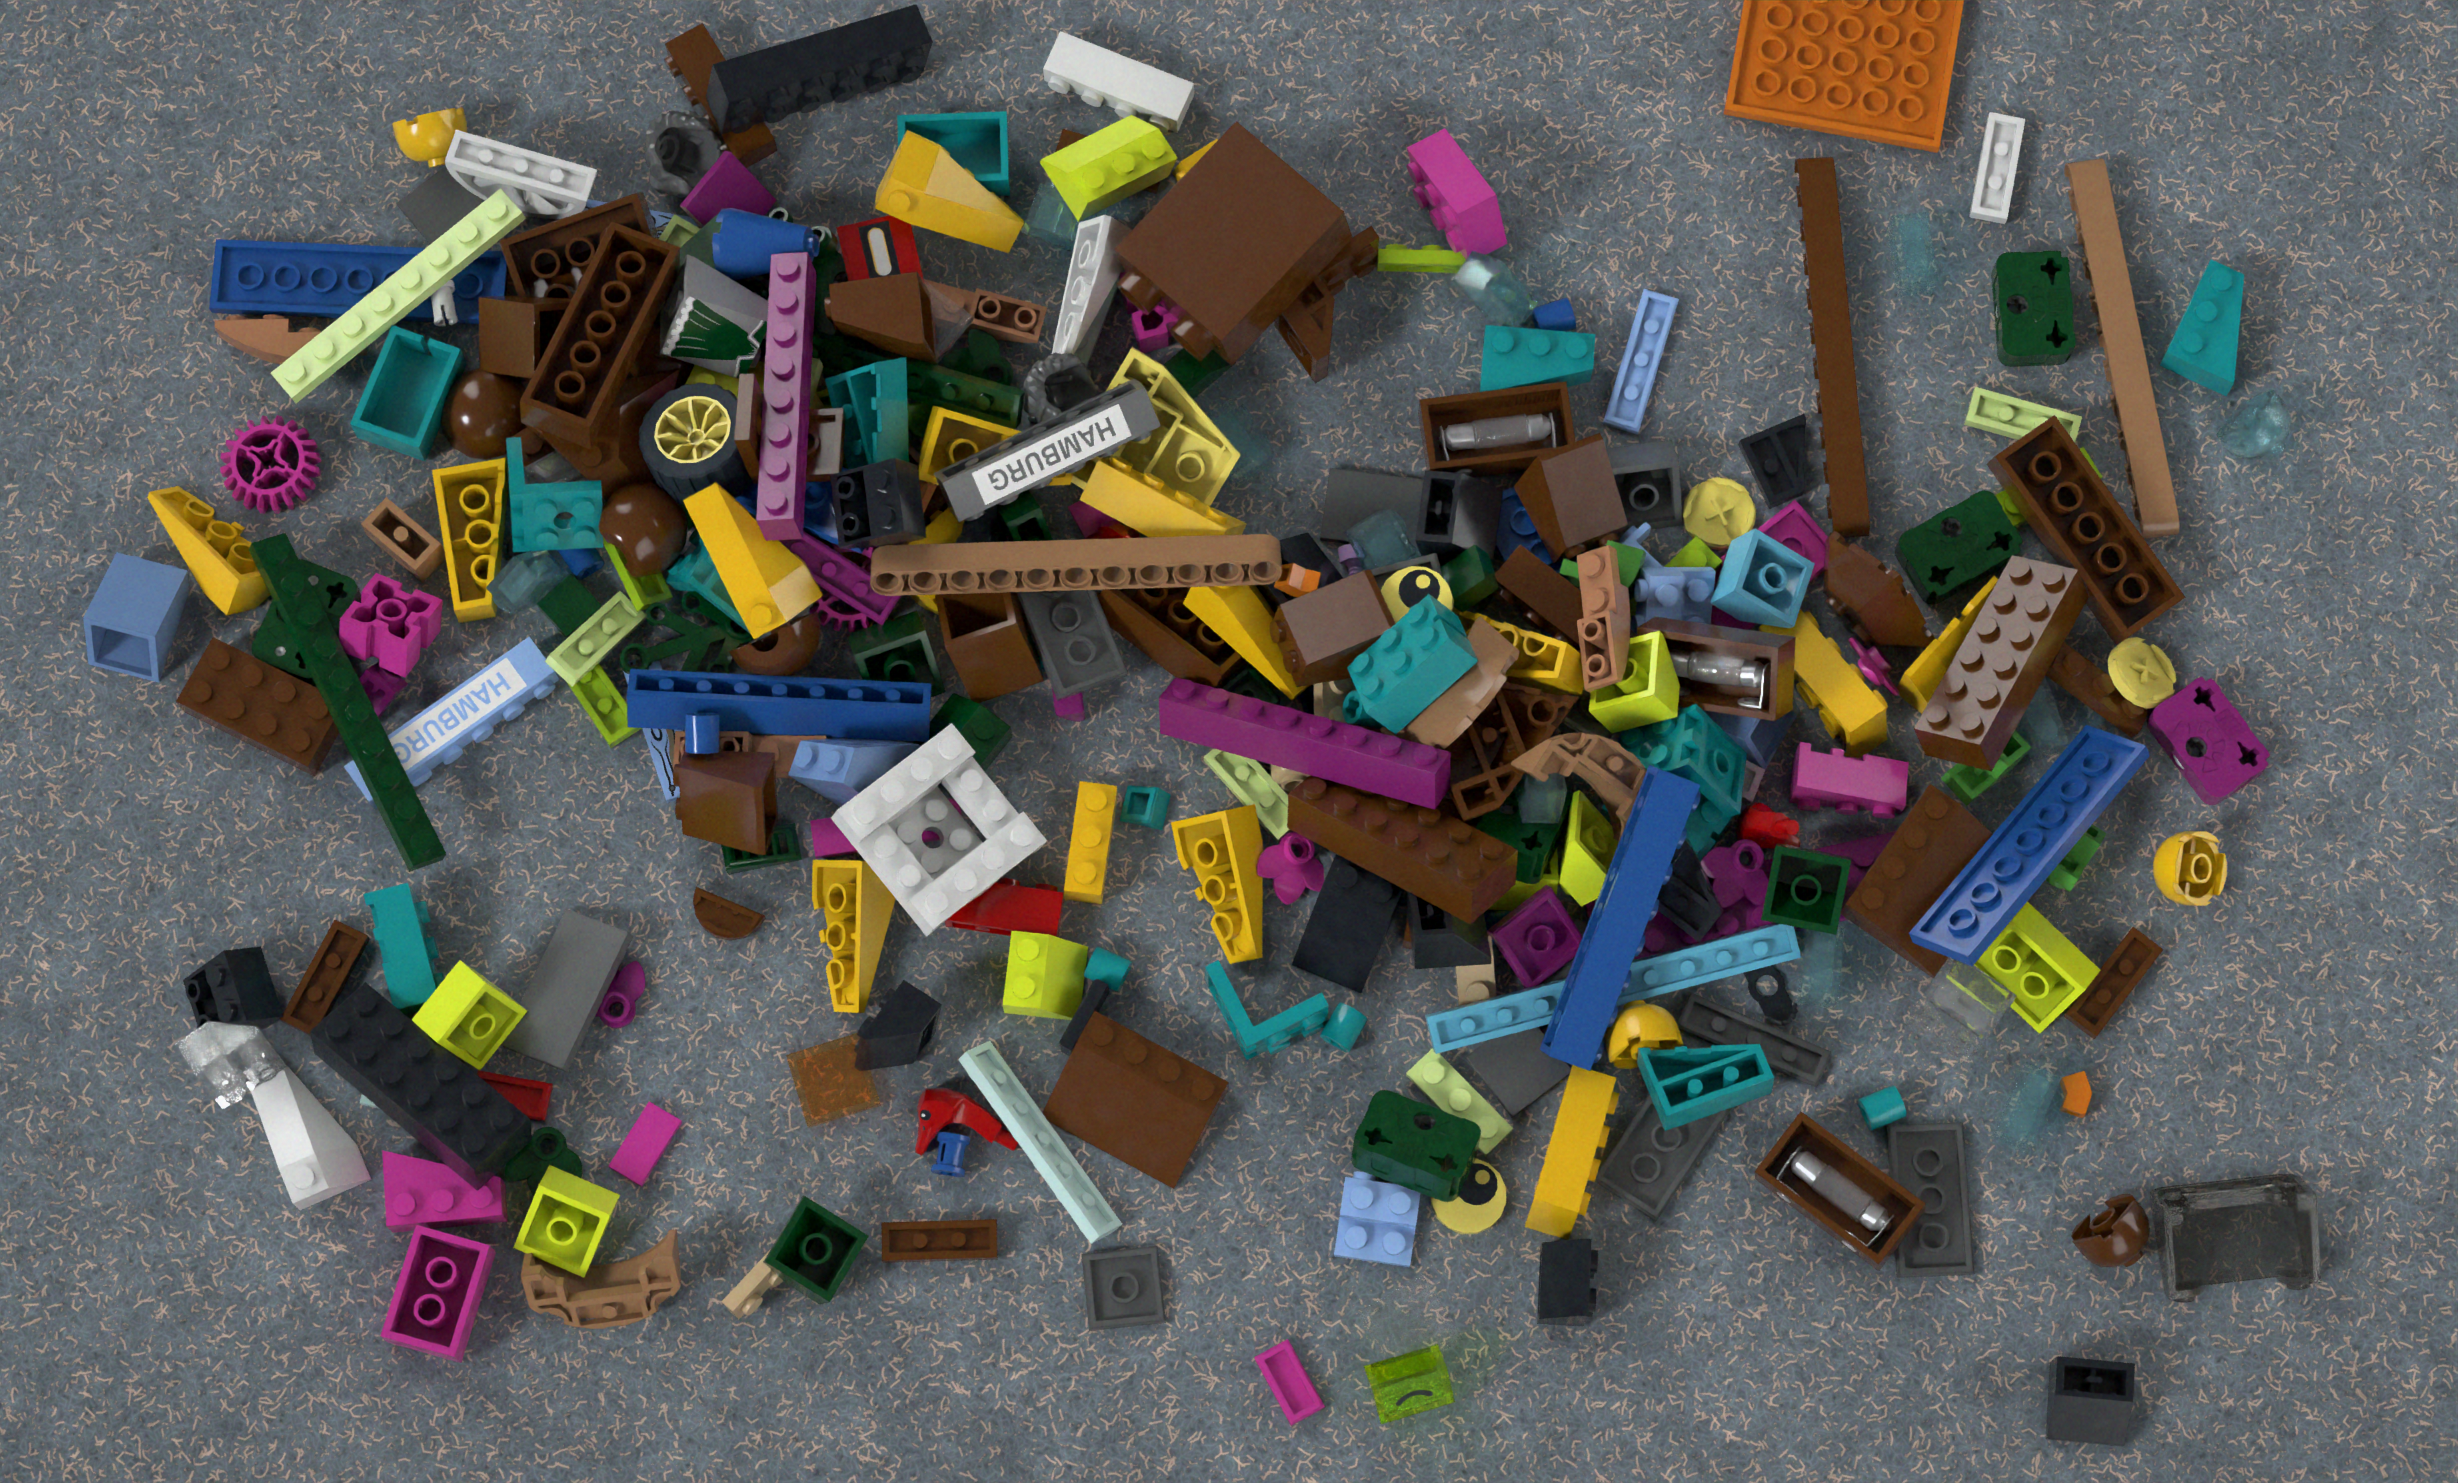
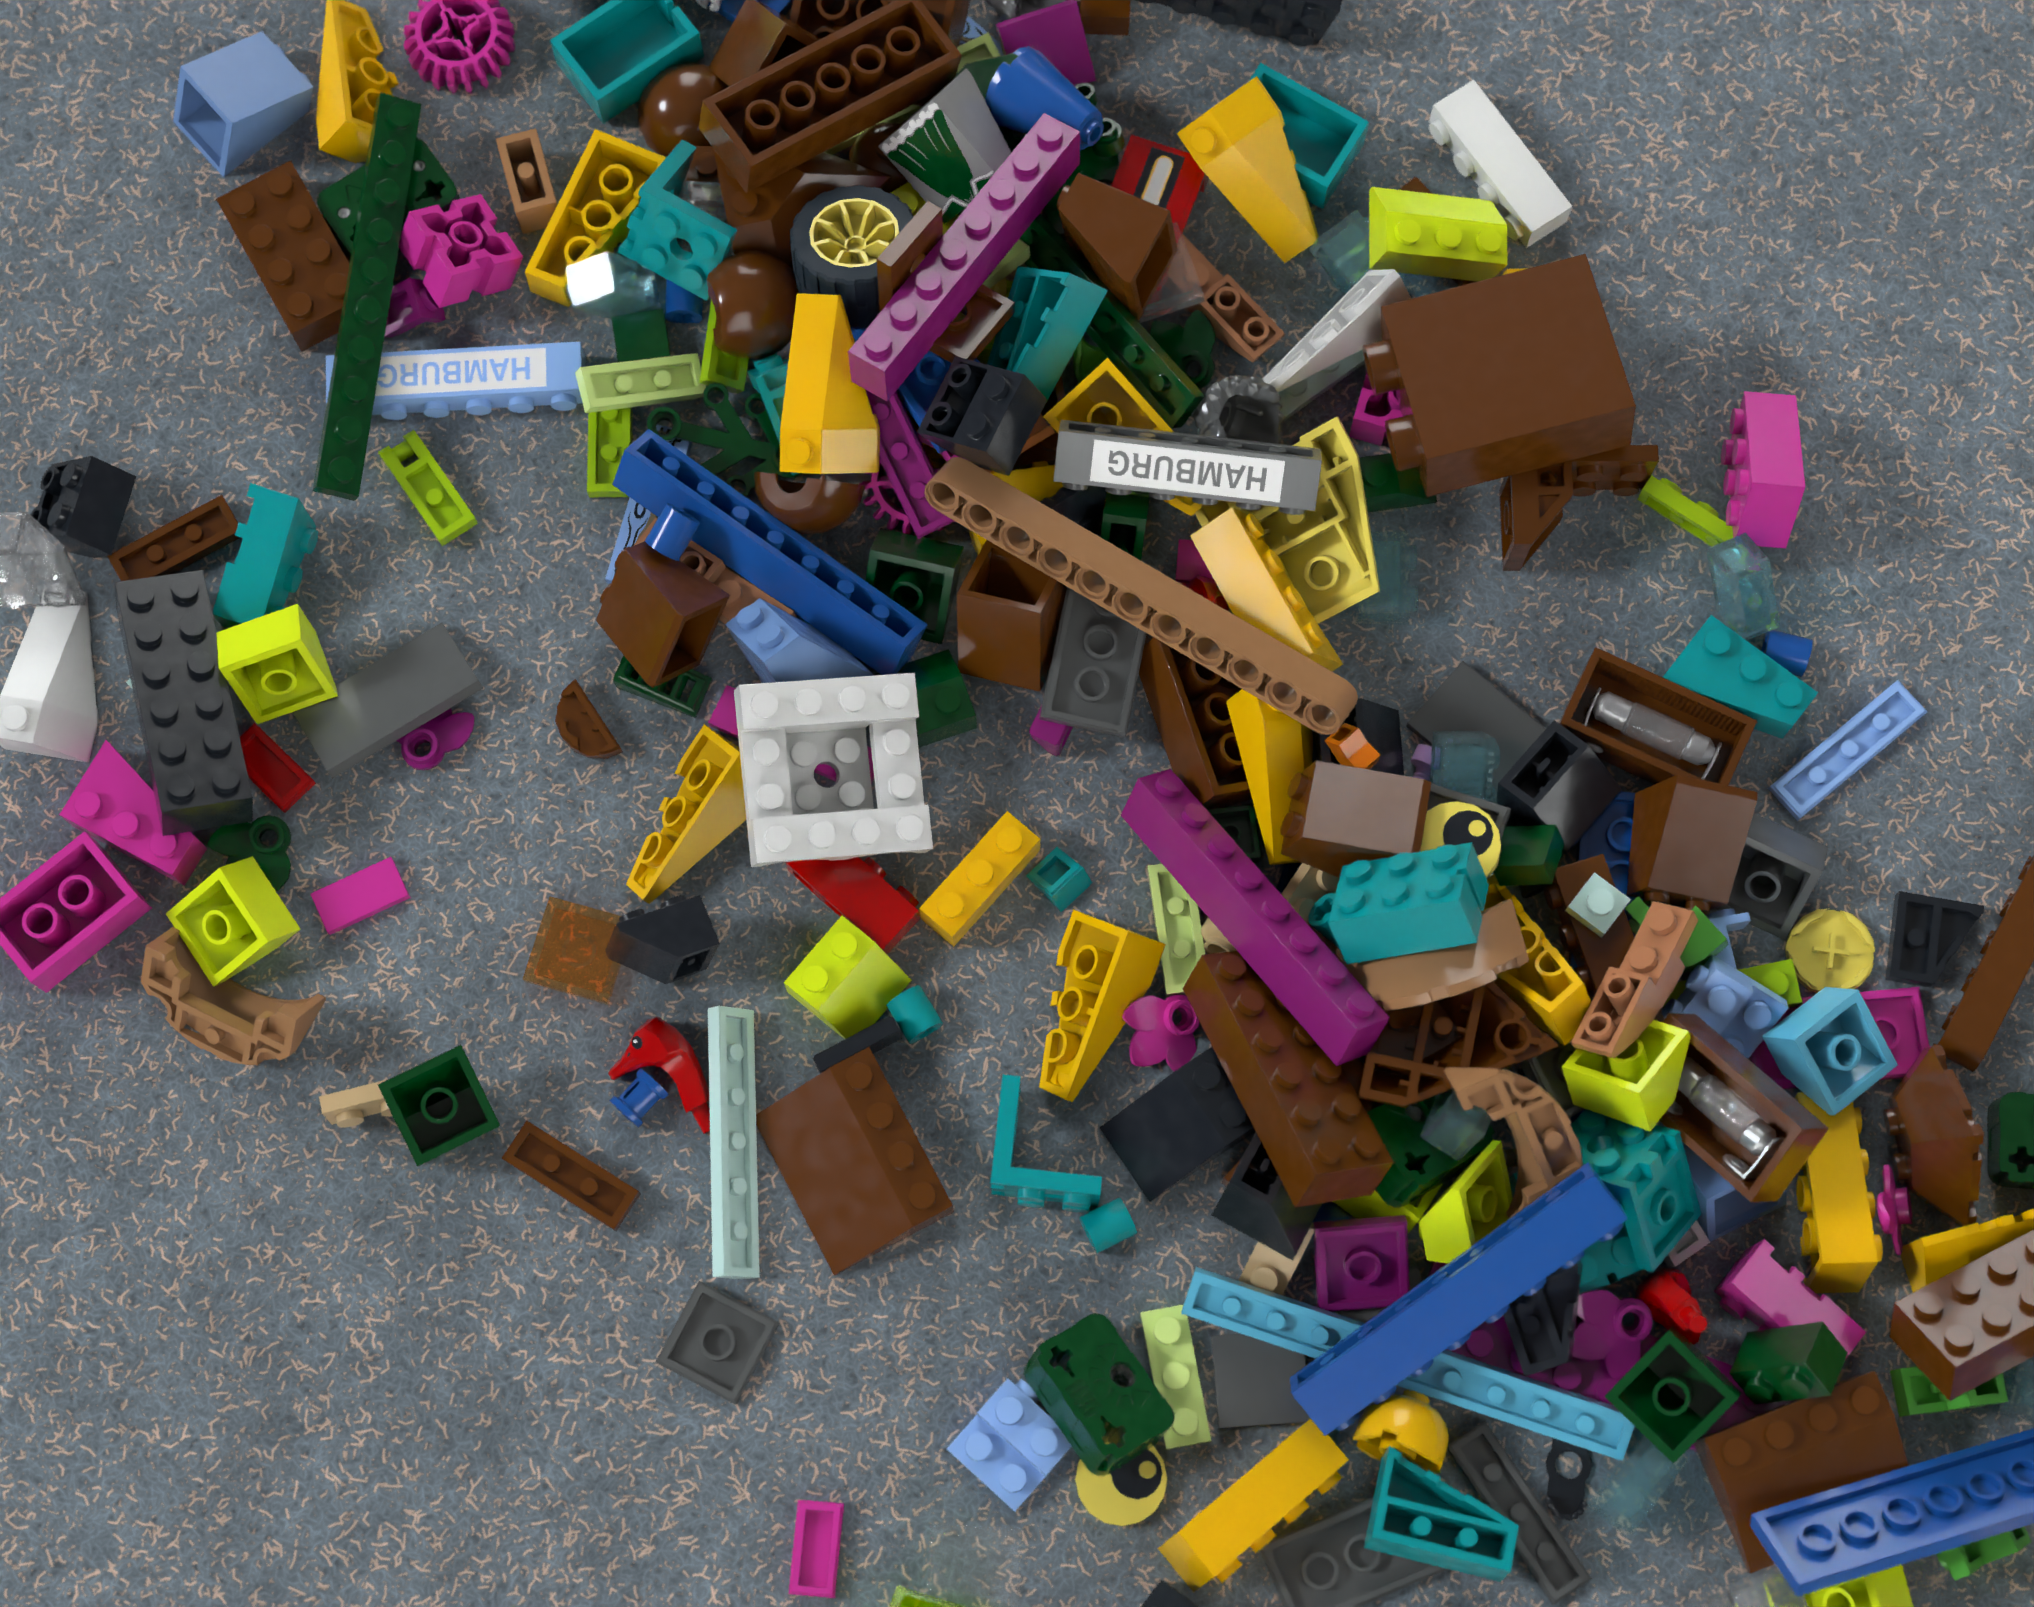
camera: 35 degrees right, 0 degrees up
none -> lime plate [378,429,478,546]
none -> light aqua plate [1565,872,1631,938]
none -> dark green brick [1729,1321,1848,1405]

